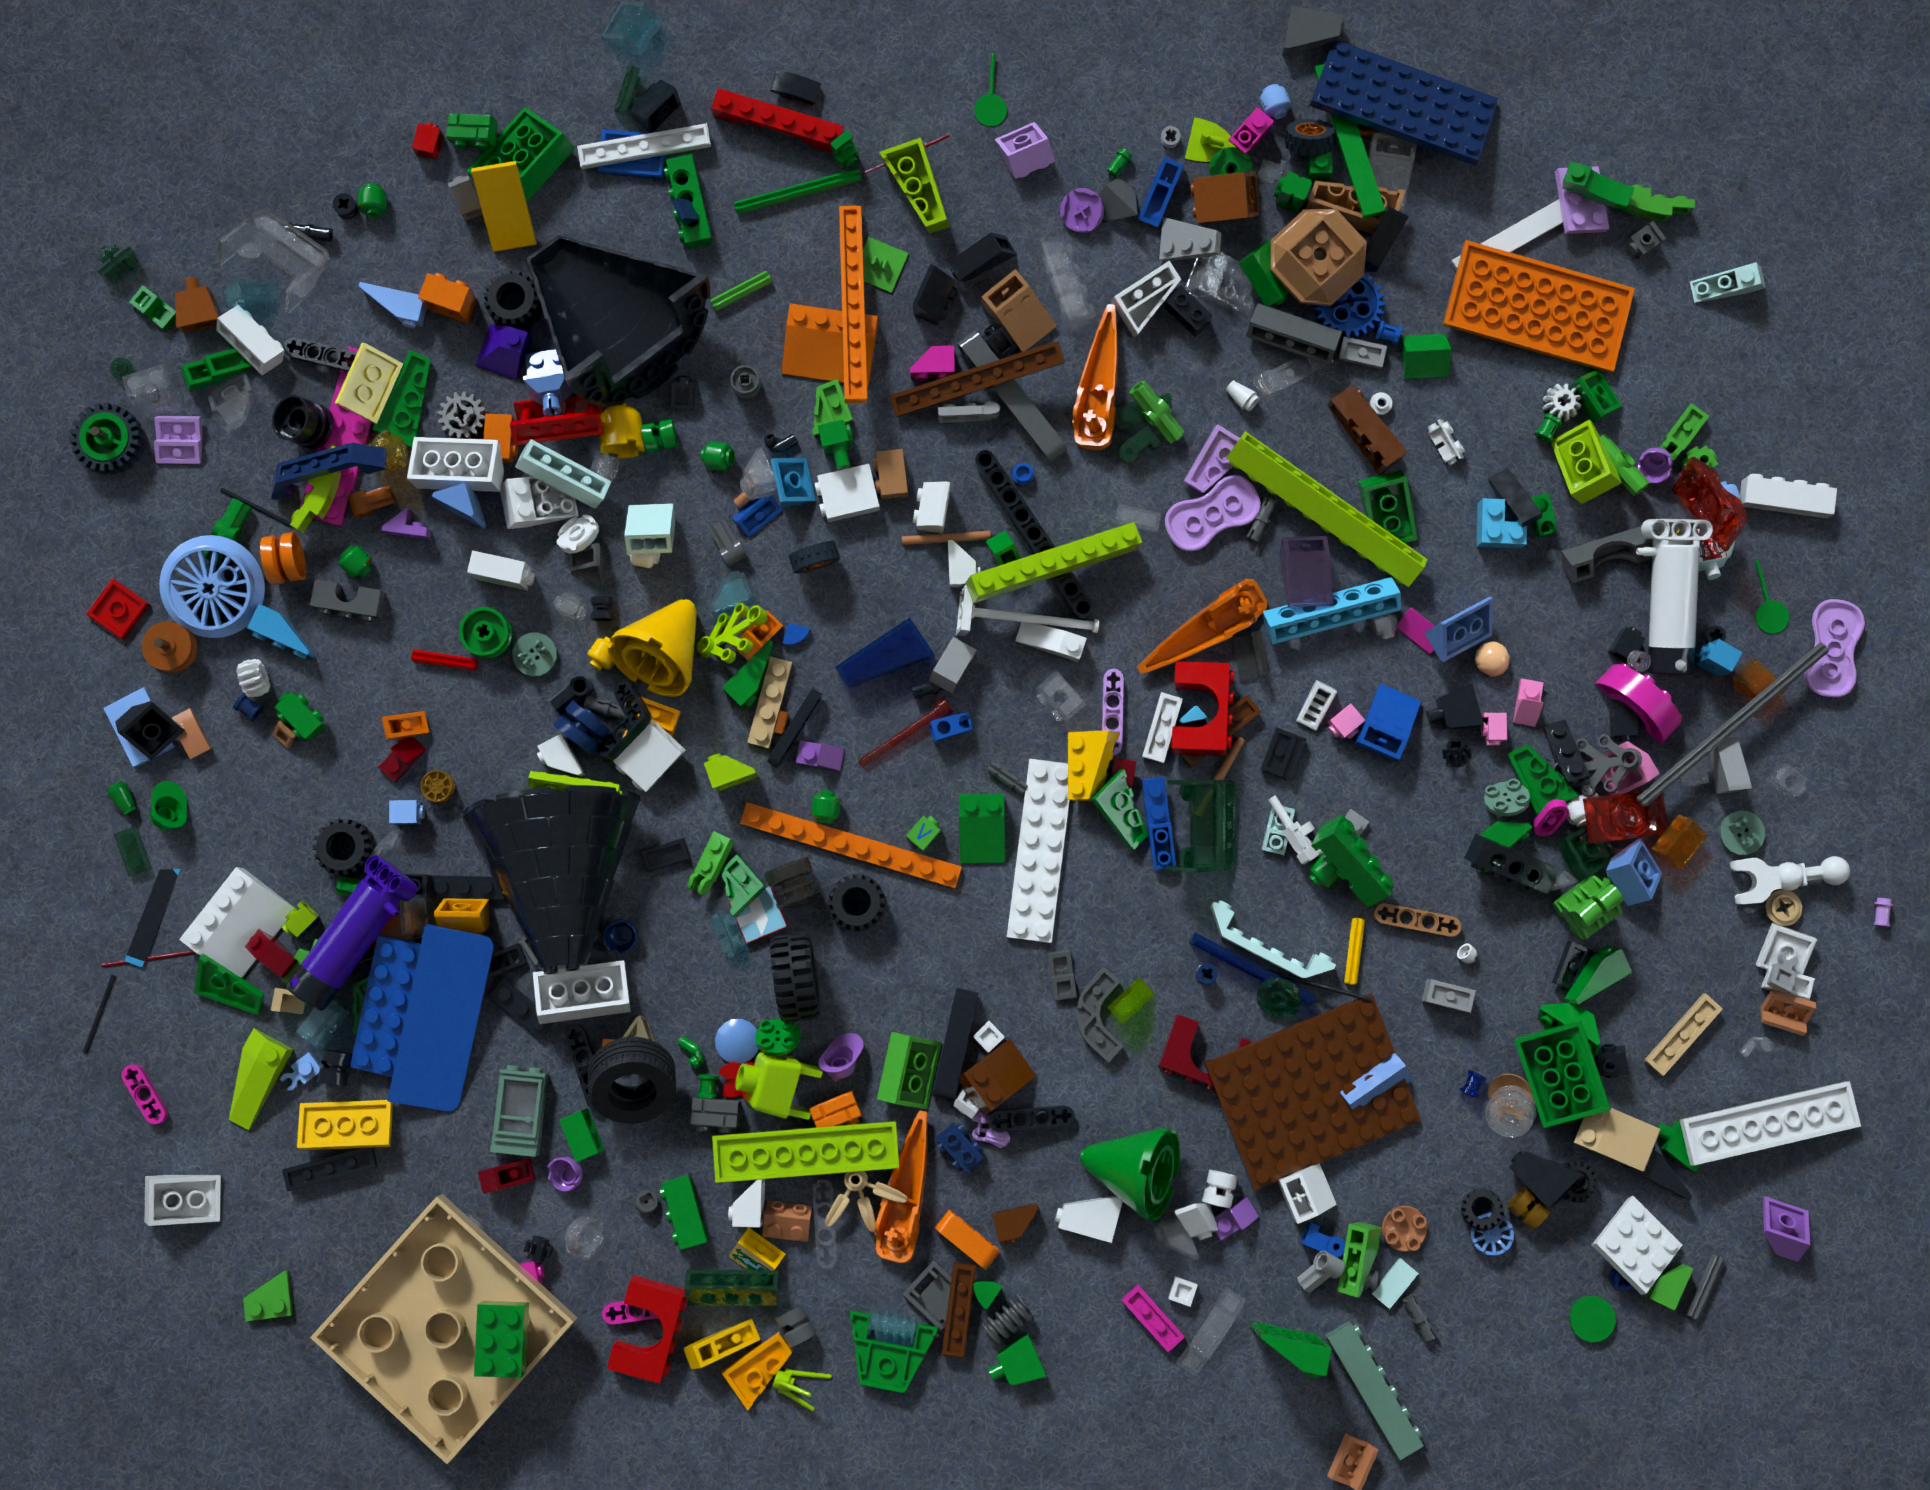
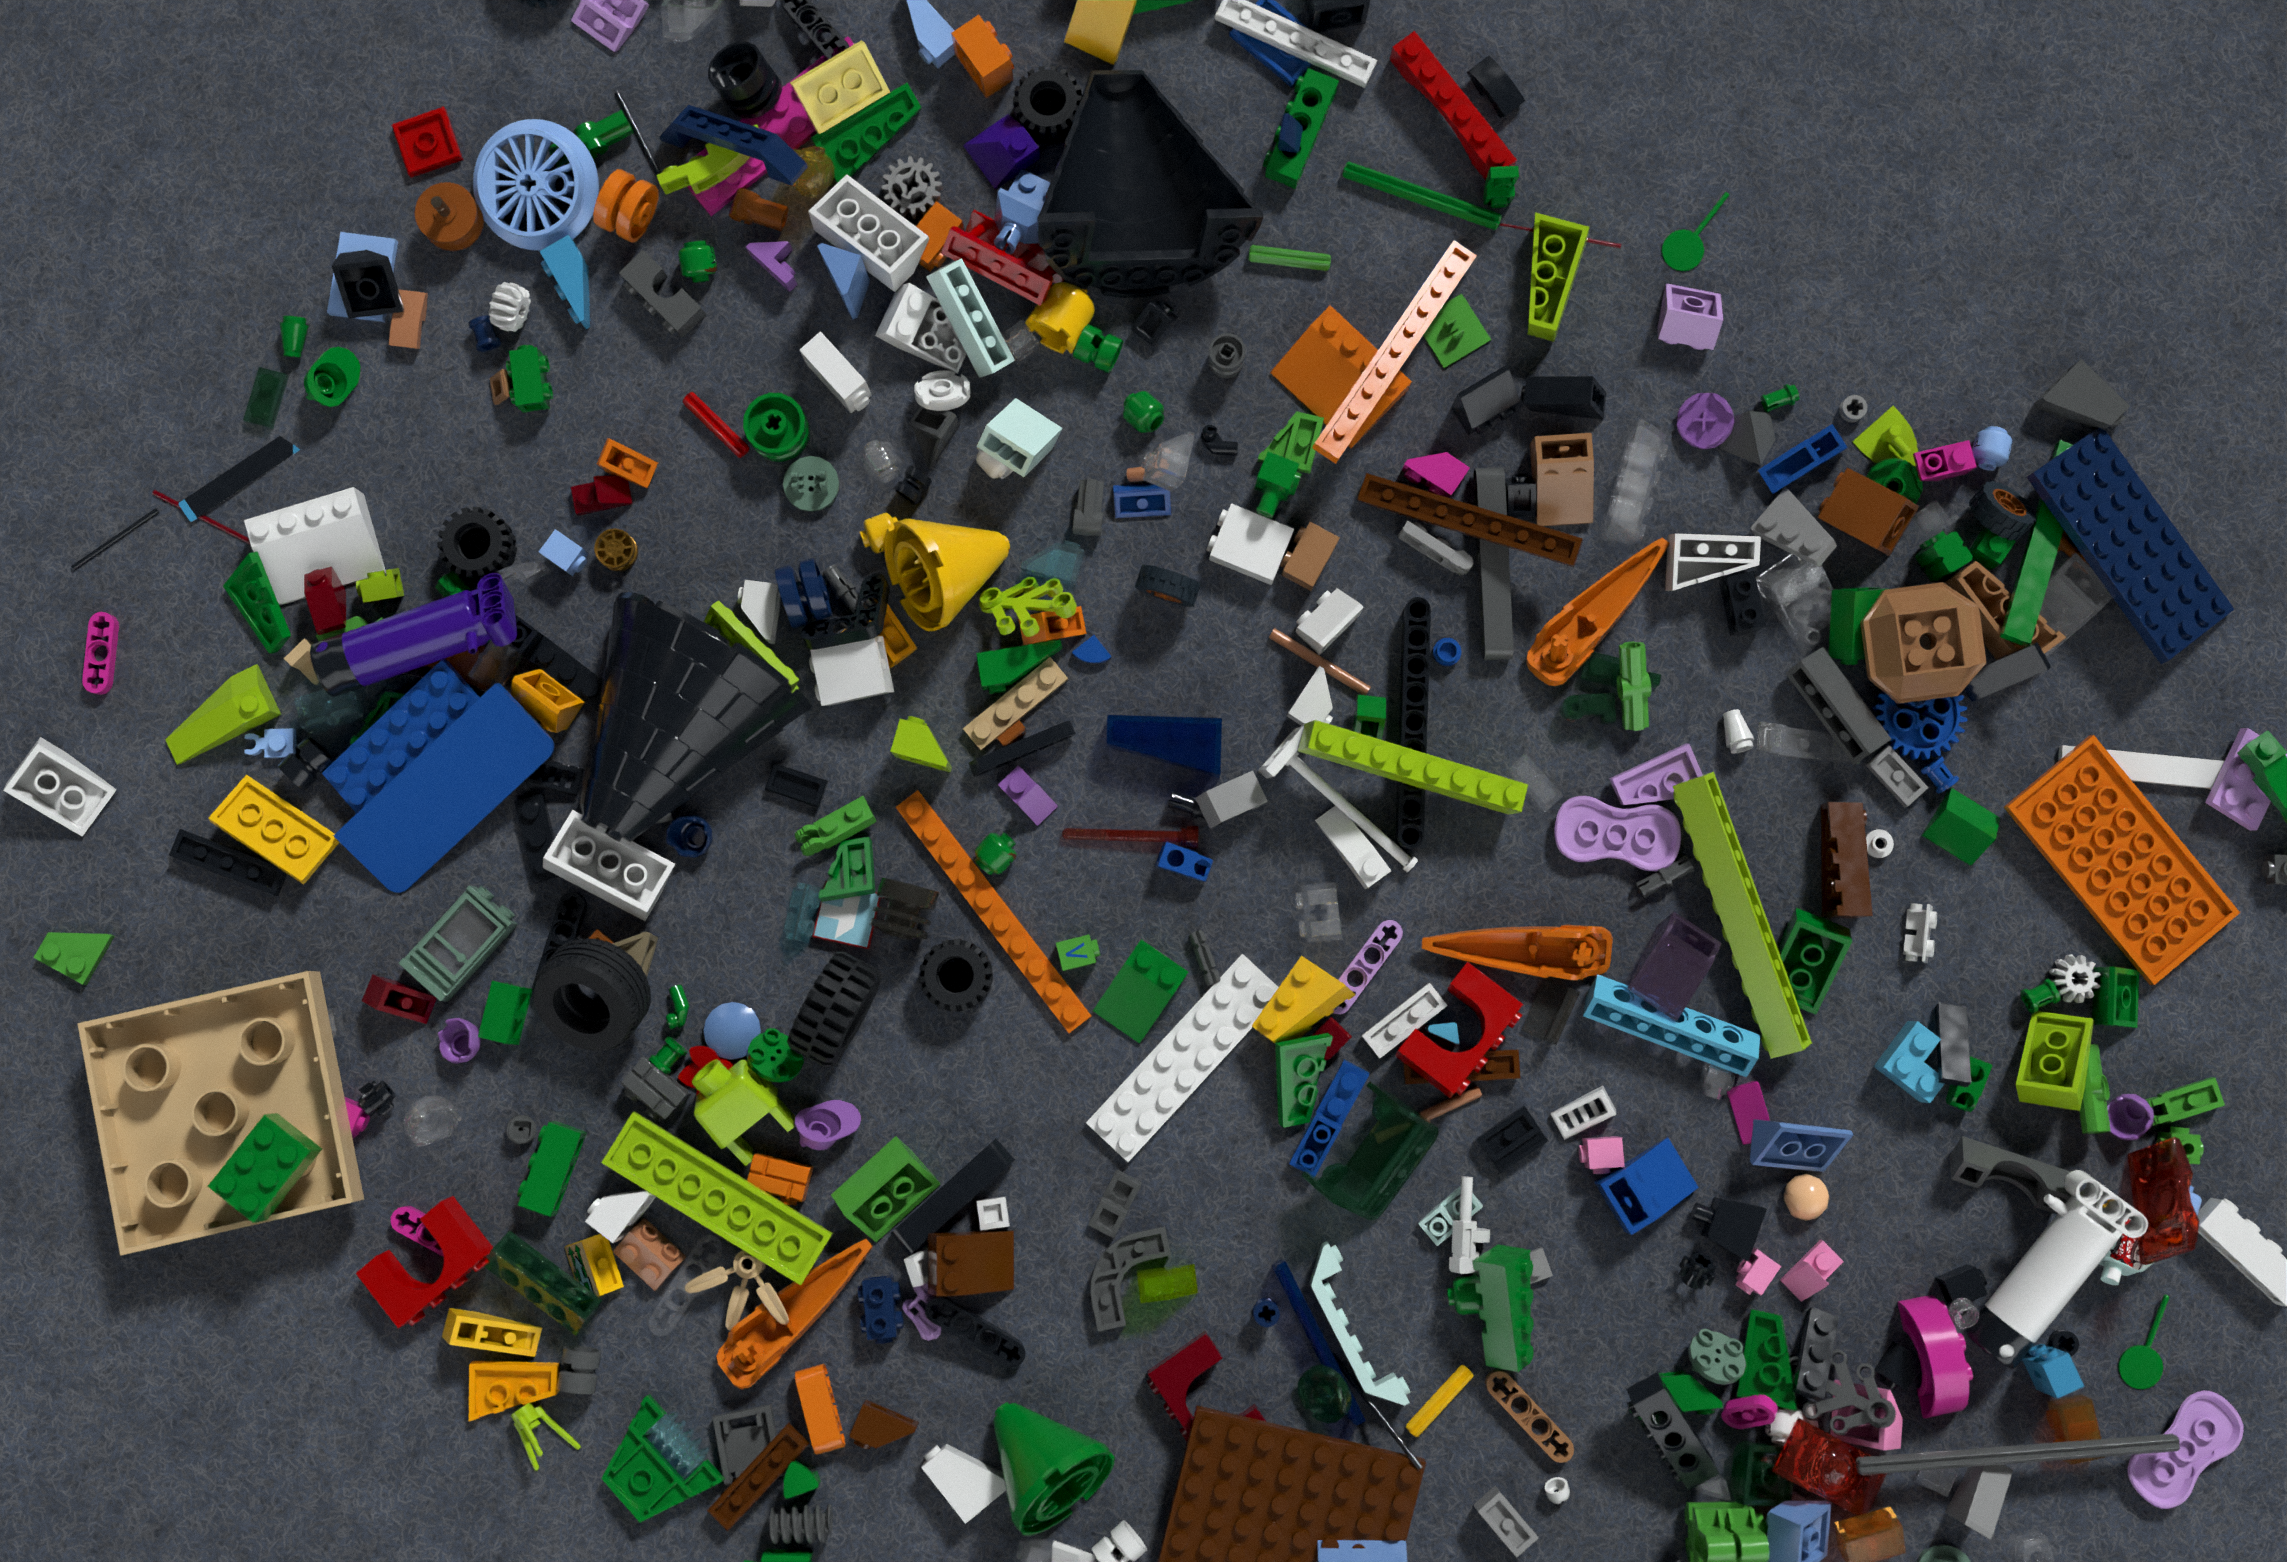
camera: 35 degrees right, 0 degrees up
black piece [549,676,594,715] -> none
dark azure slope [771,458,816,508] -> none

